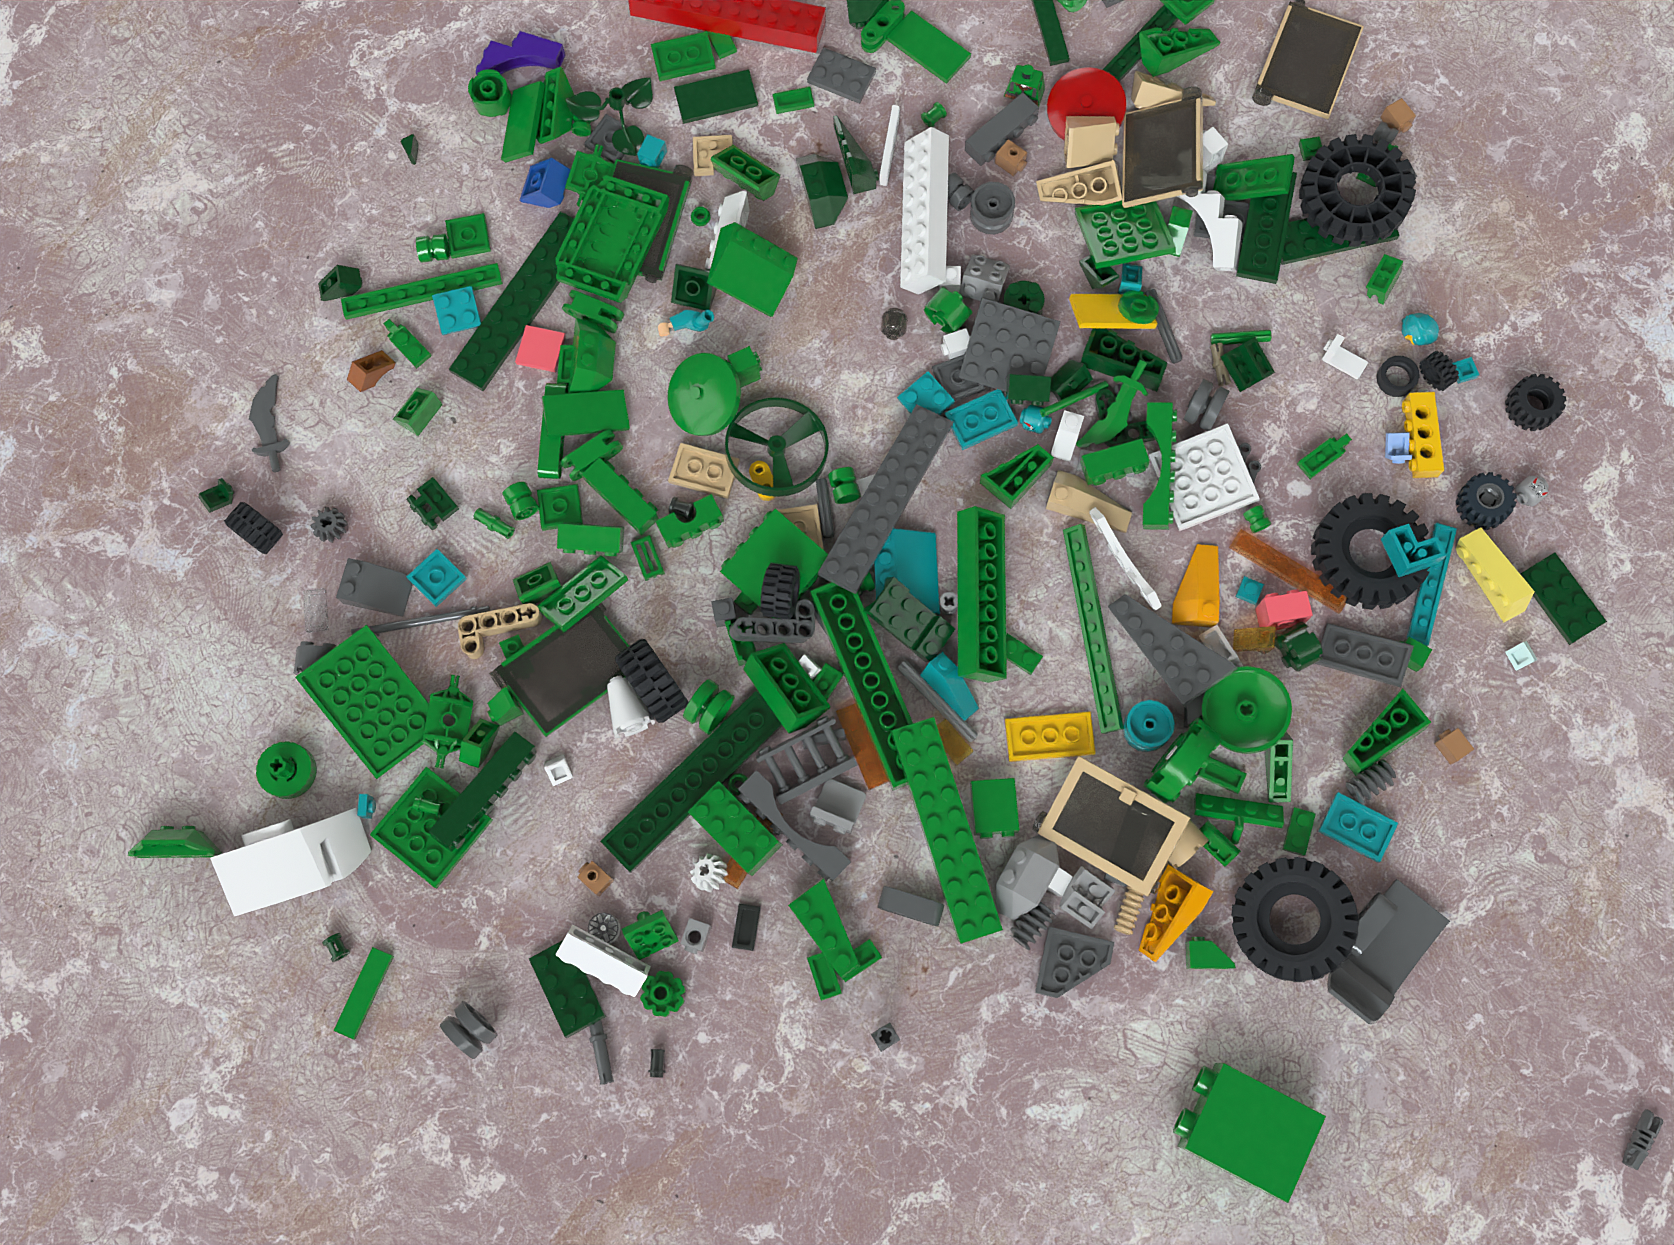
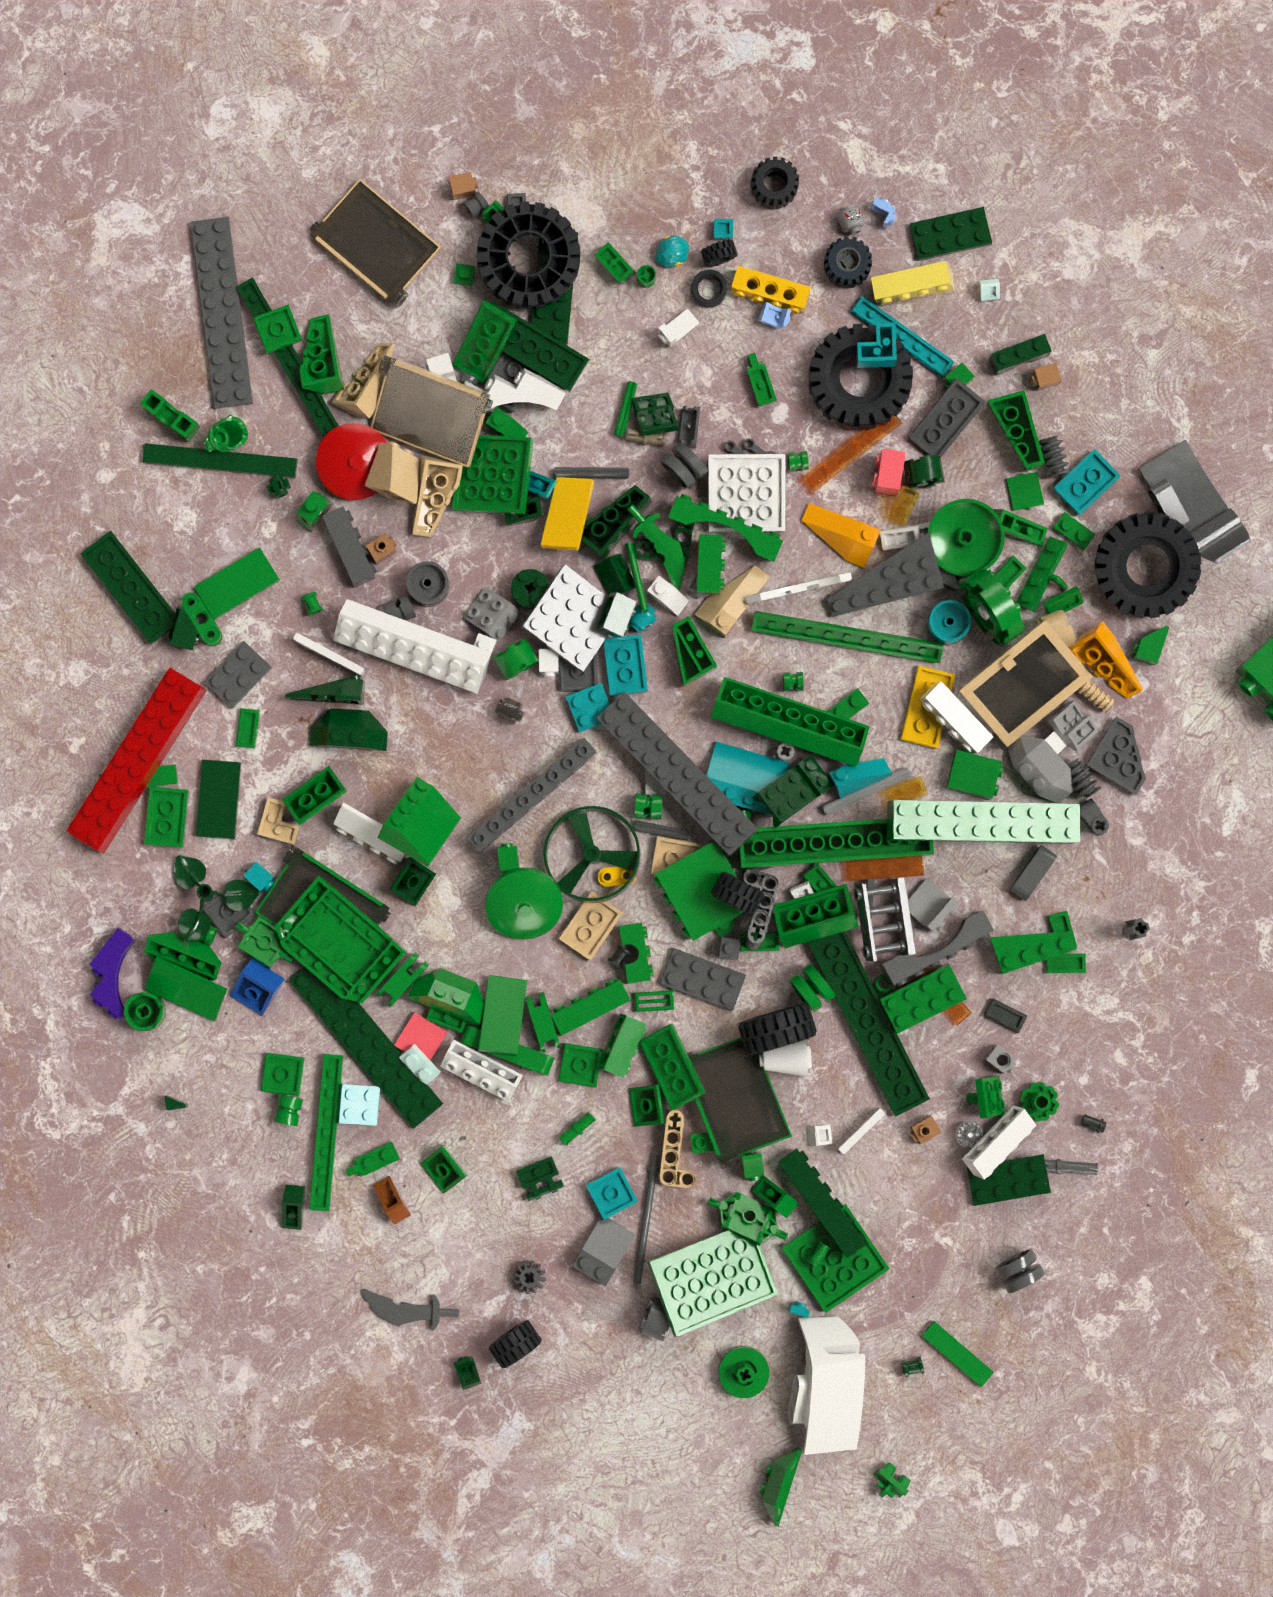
camera: 85 degrees left, 10 degrees up
green wheel [502,482,539,520] -> none
teal arm [658,310,714,337] -> none
white gear [690,853,729,892] -> none
green plate [691,207,711,227] -> none
green tile [1118,290,1159,324] -> none
teal plate [1235,576,1264,605] -> none
none -> dark green gear [266,475,291,499]
none -> light aqua plate [399,1044,441,1084]
none -> white brick [440,1040,523,1102]
none -> dark grey brick [467,738,597,853]
none -> green wheel [637,265,656,288]
none -> dark grey plate [661,948,746,1011]
none -> dark grey hinge [677,406,700,448]
none -> green wheel [783,672,804,691]
none -> white tile [837,1108,885,1154]
none -> light blue bracket [871,198,897,229]
none -> green hips [873,1462,911,1498]
none -> white brick [920,682,993,754]
none -> dark green arch [989,334,1052,376]
none -> green piece [1006,472,1044,511]
none -> dark grey piece [1080,798,1109,836]

